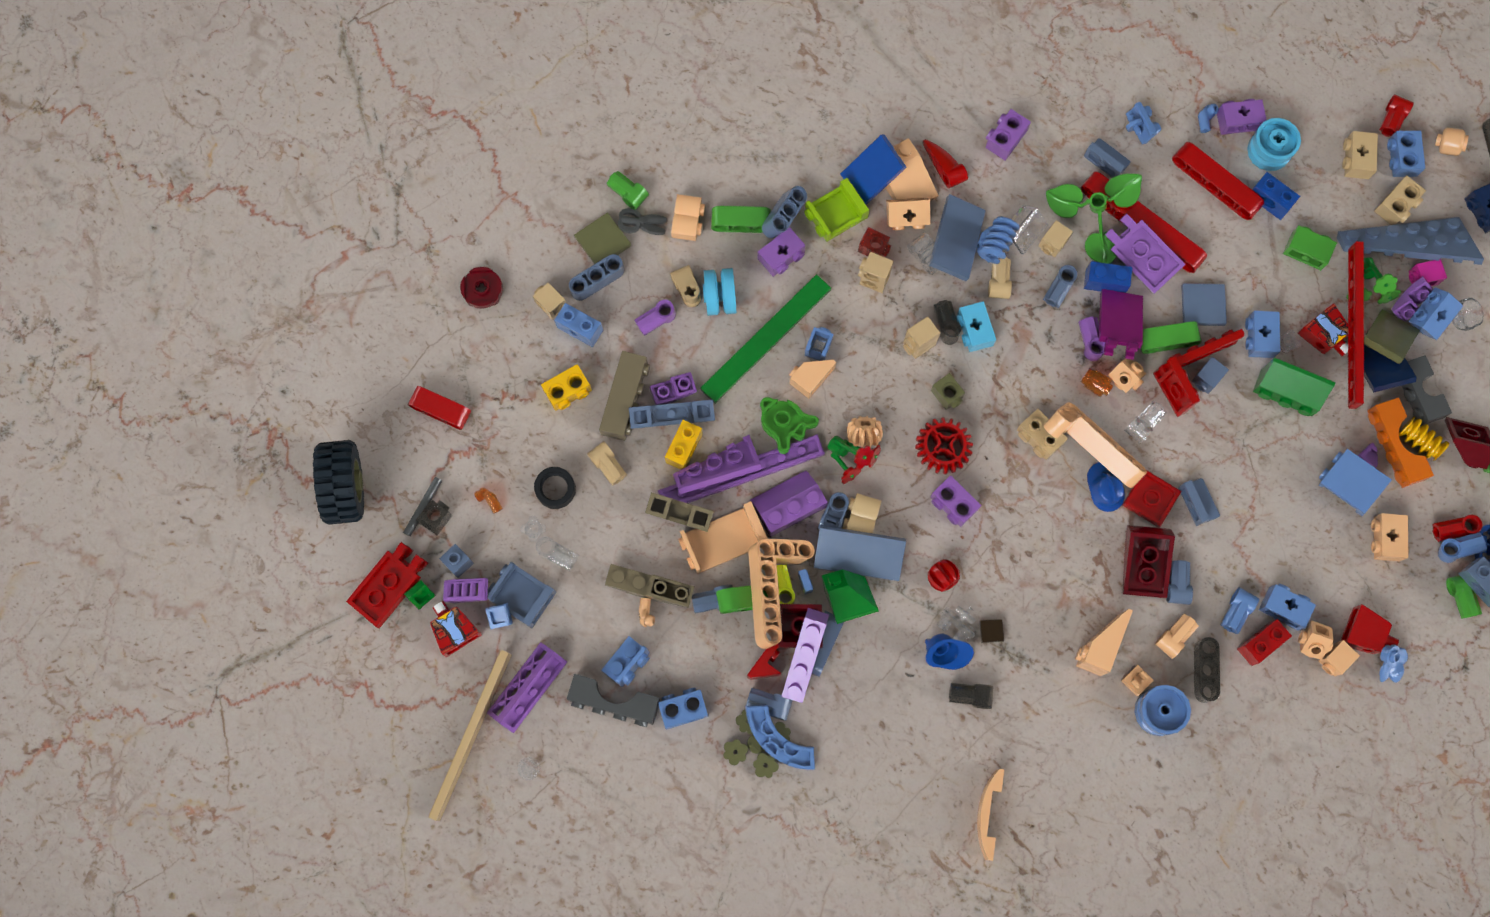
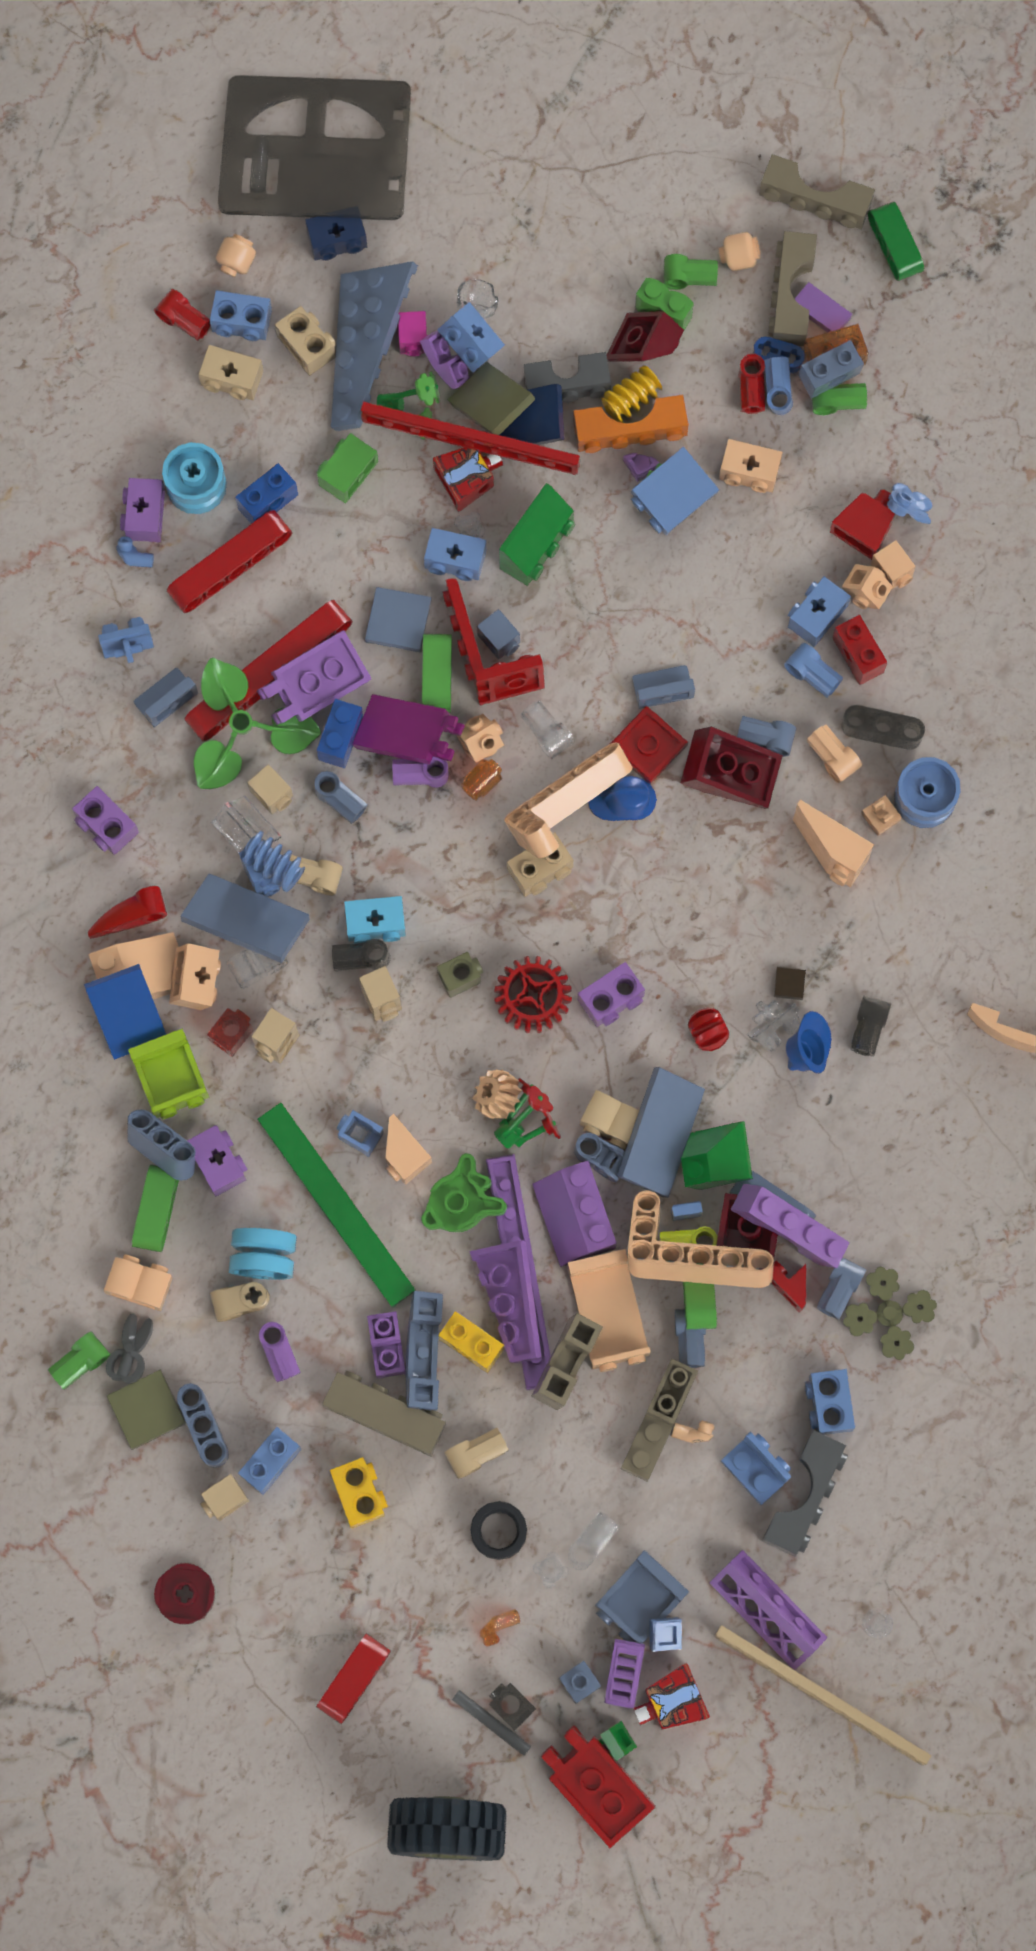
camera: 80 degrees left, 0 degrees up
medium blue tile [745,704,815,770] -> none

